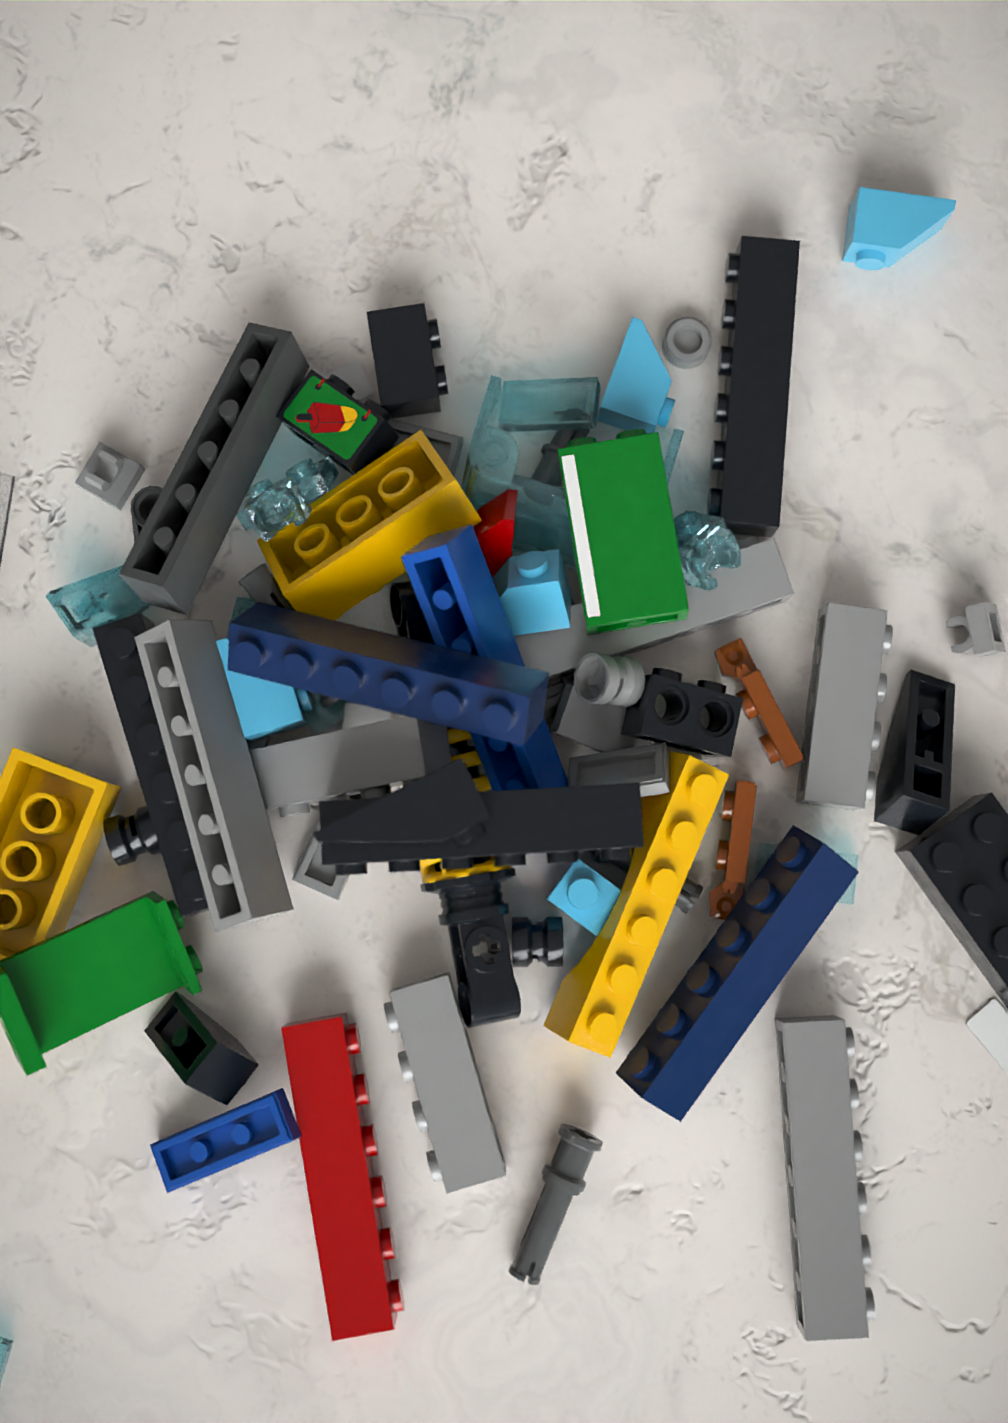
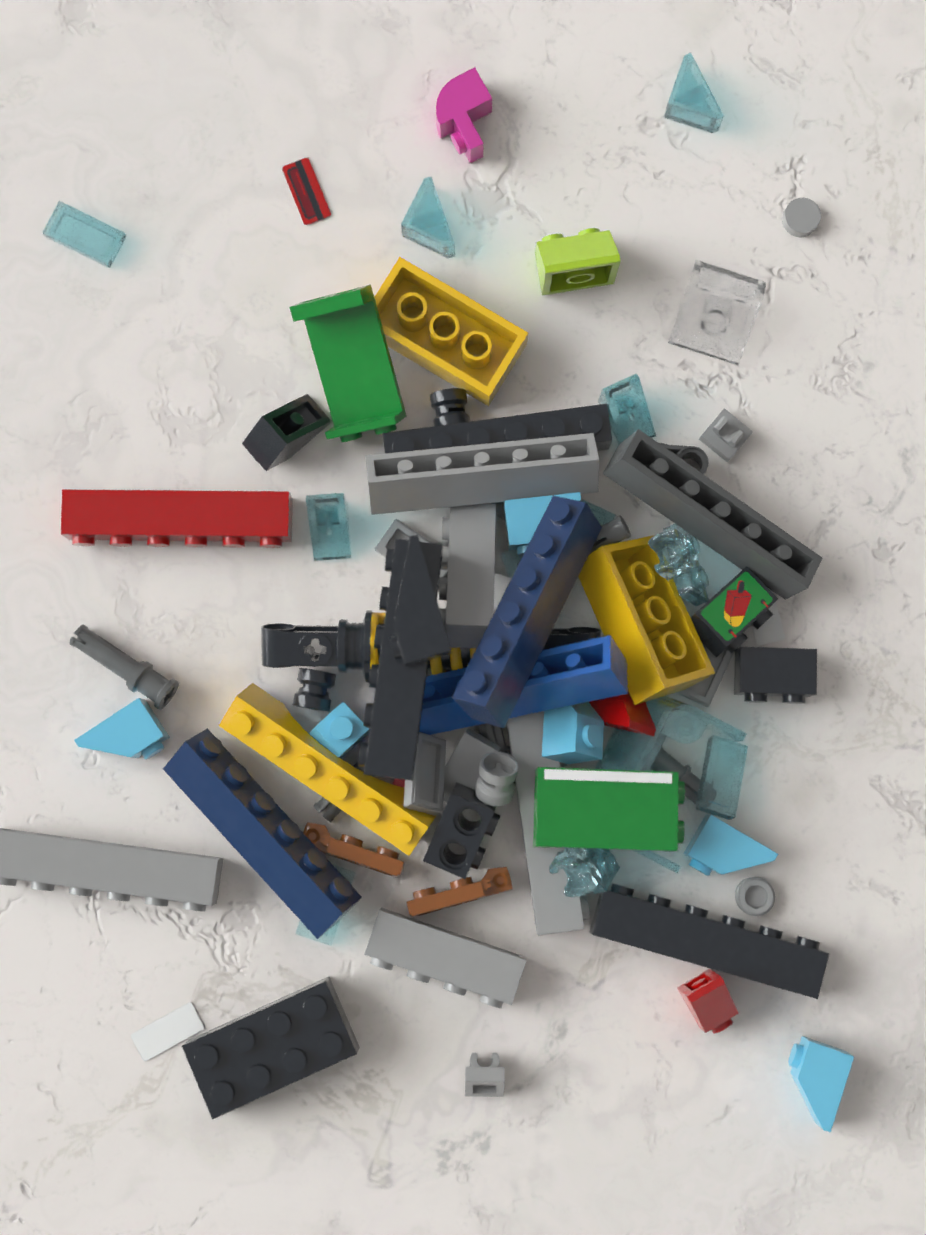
camera: 100 degrees right, 0 degrees up
blue tile [150,1088,302,1193] -> none
light grey brick [384,972,506,1194] -> none
black slope [874,669,955,836] -> none
none -> medium azure slope [74,698,170,760]
none -> clear light blue slope [306,493,351,561]
none -> red slope [677,968,739,1034]

